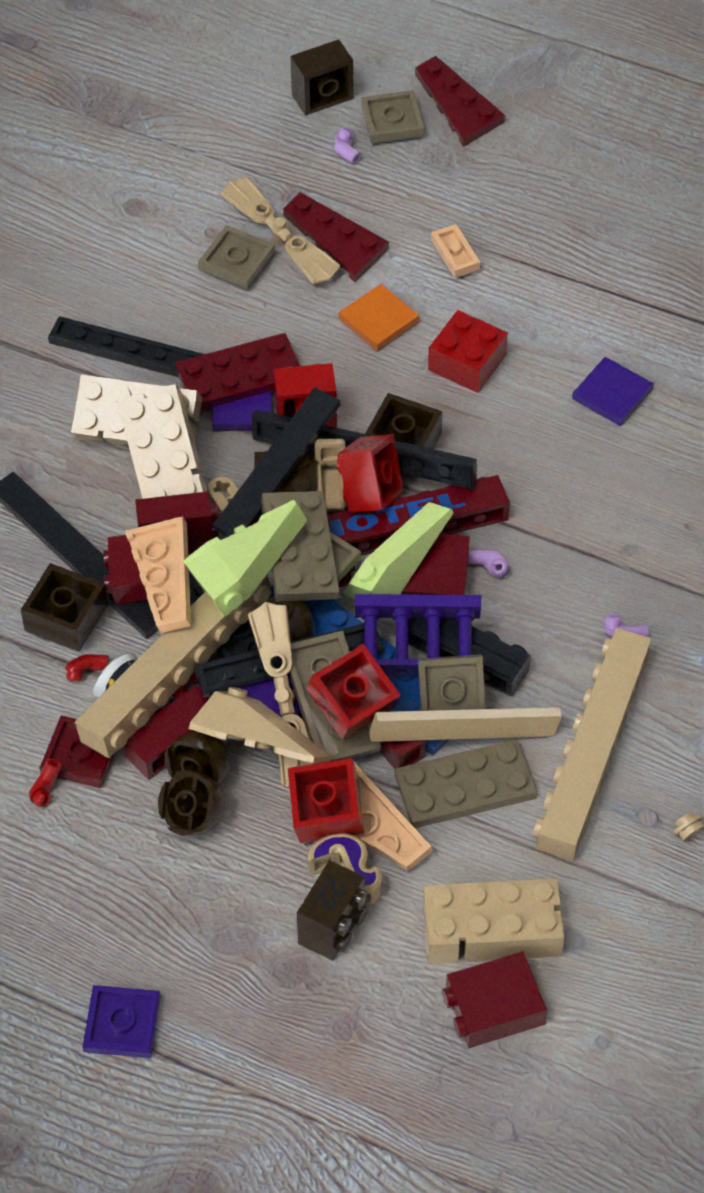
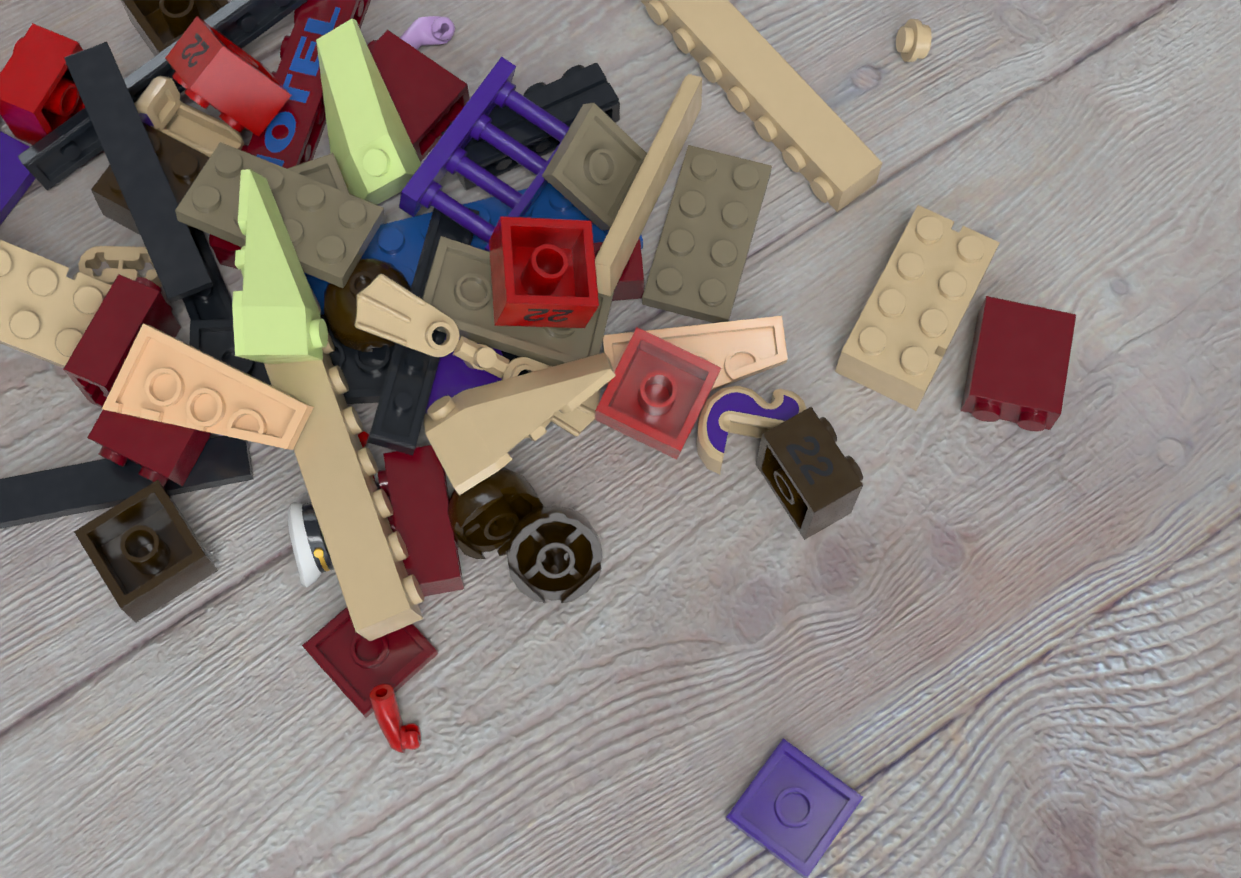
camera: 60 degrees left, 15 degrees up
red arm [65,654,109,681] -> none

